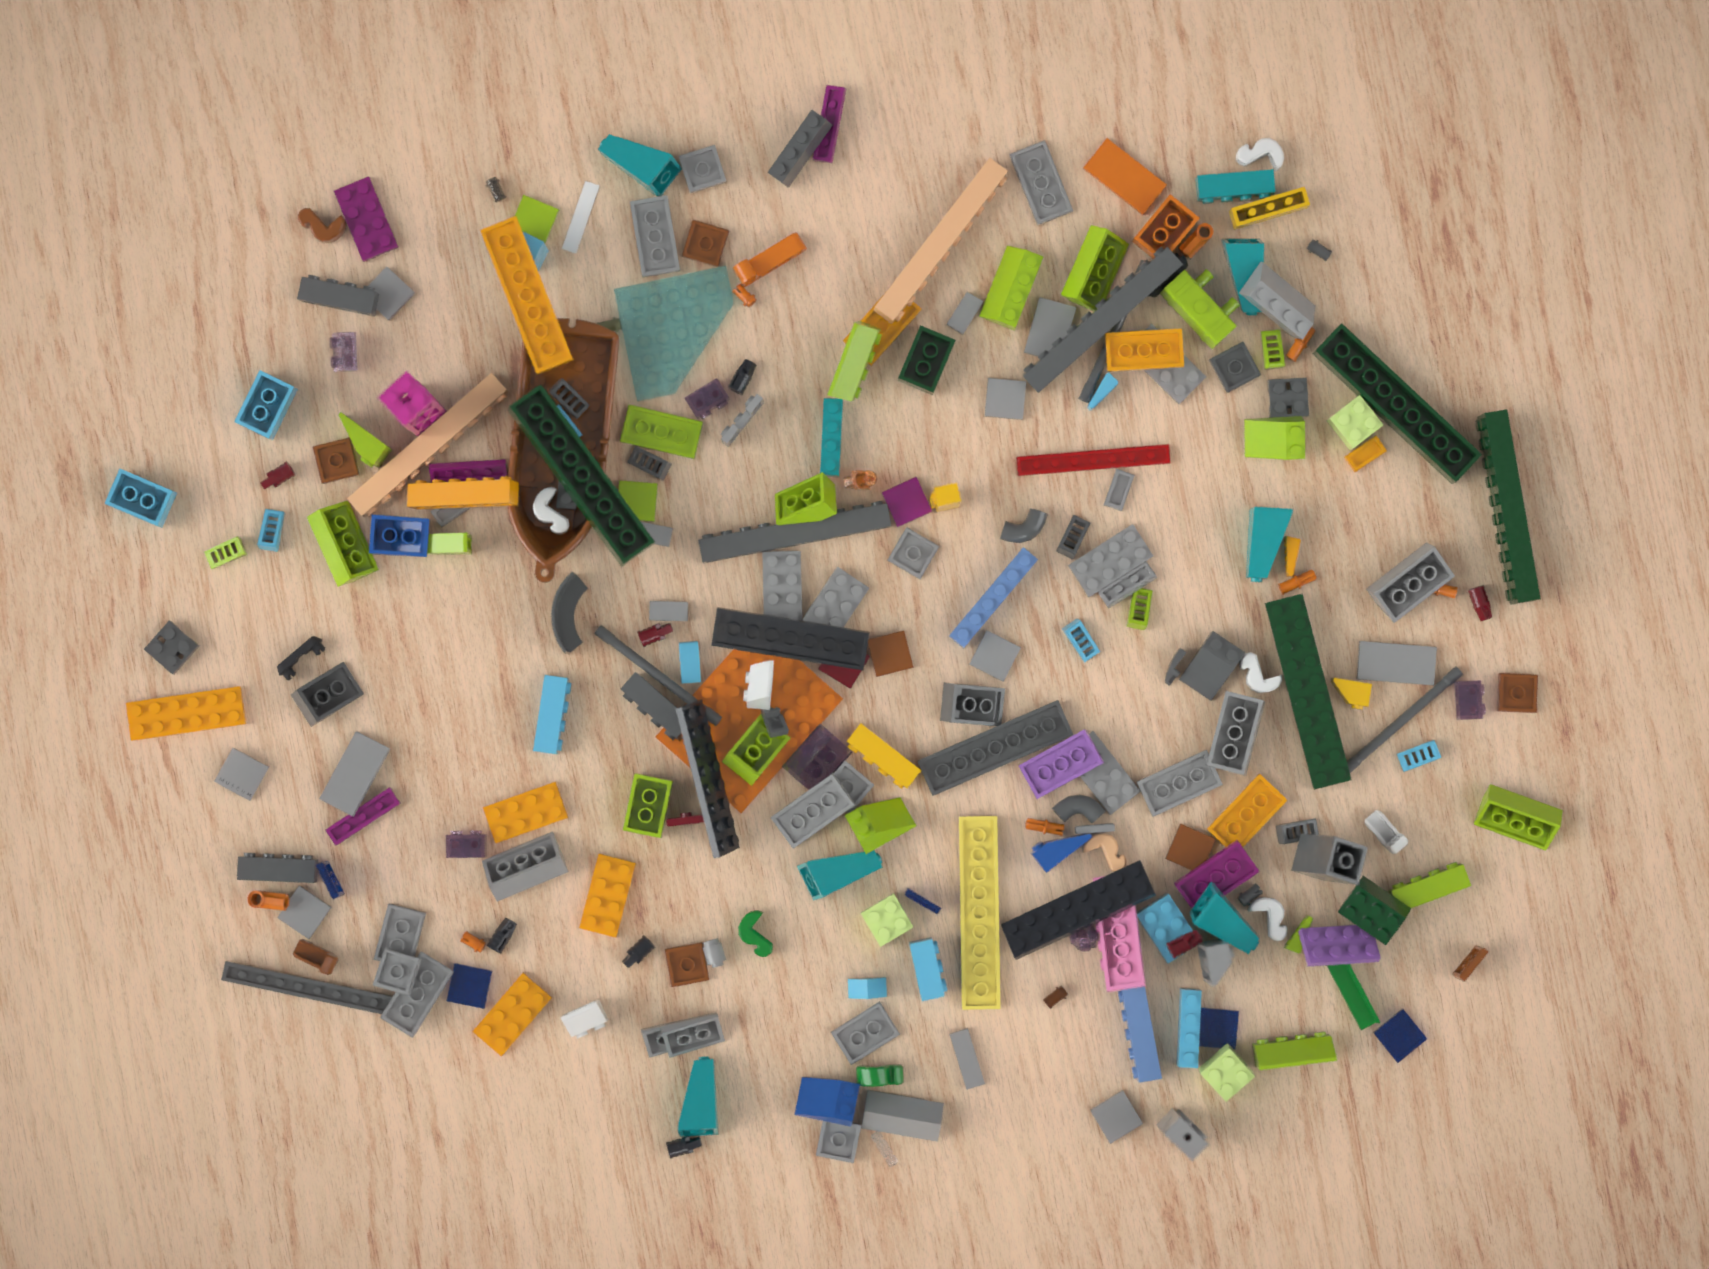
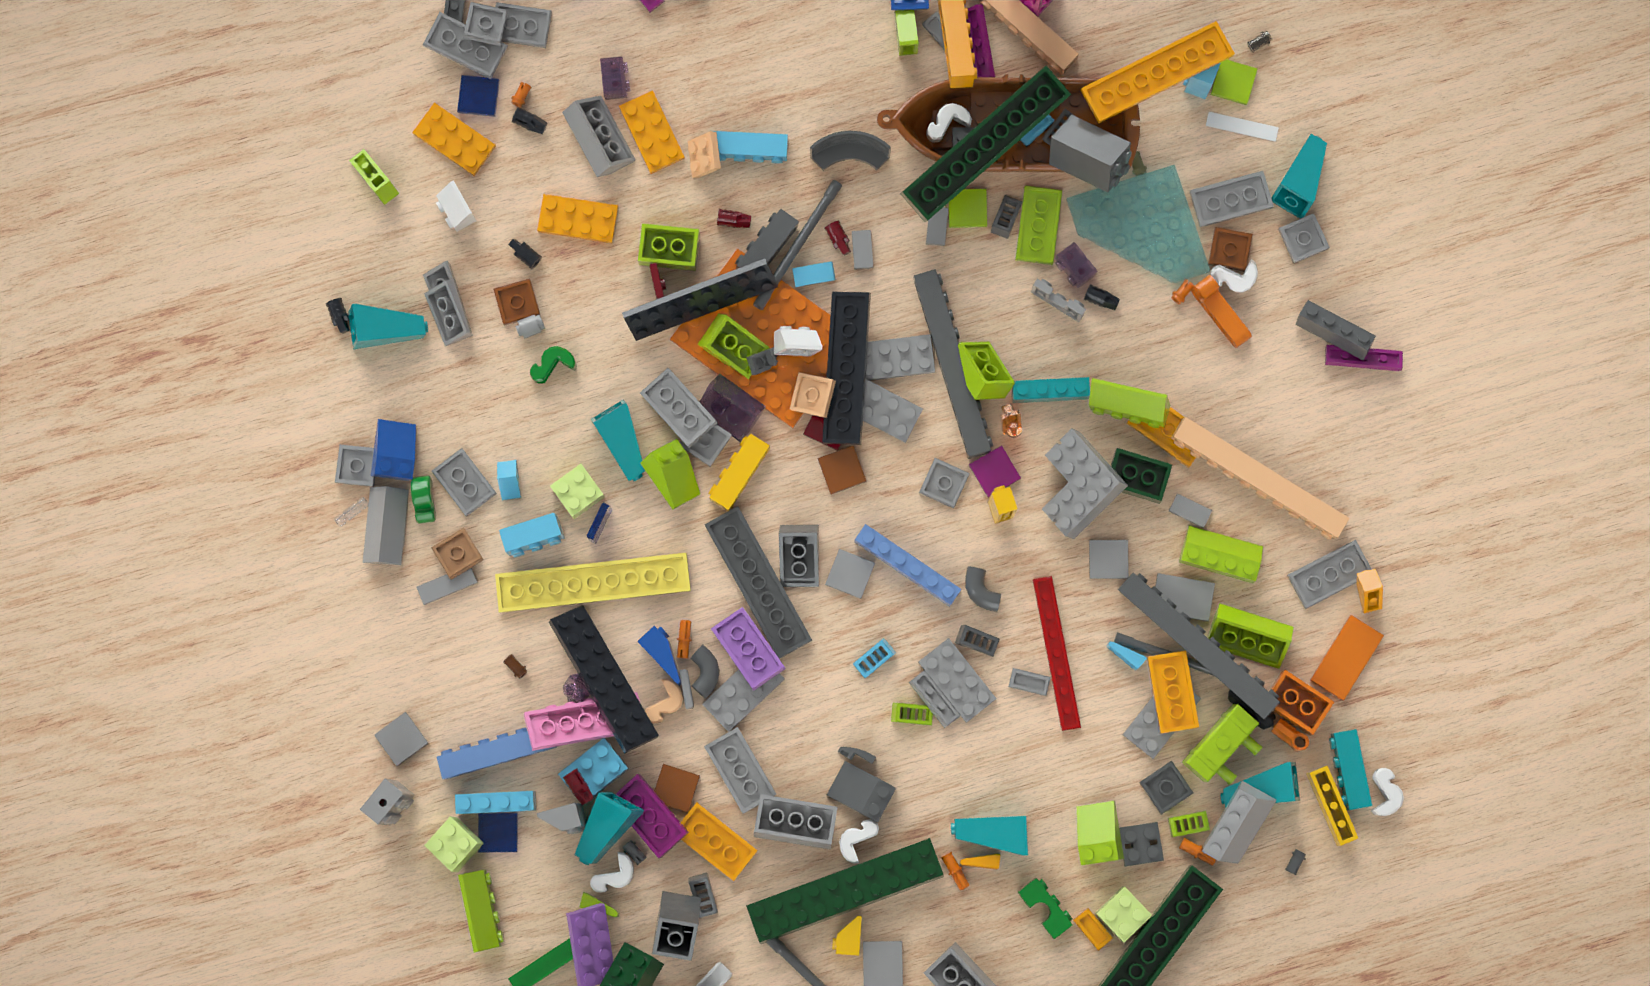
camera: 90 degrees right, 5 degrees down
none -> lime slope [349,149,399,205]
none -> medium nougat tile [431,528,484,580]
none -> light nougat plate [688,131,721,178]
none -> dark red hinge [717,208,752,228]
none -> light nougat plate [790,372,836,418]
none -> green arch [1017,878,1073,939]
none -> light grey piece [1042,428,1128,539]
none -> dark grey brick [1049,115,1132,192]
none -> white animal [1211,259,1258,293]
none -> light orange slope [1356,569,1383,614]

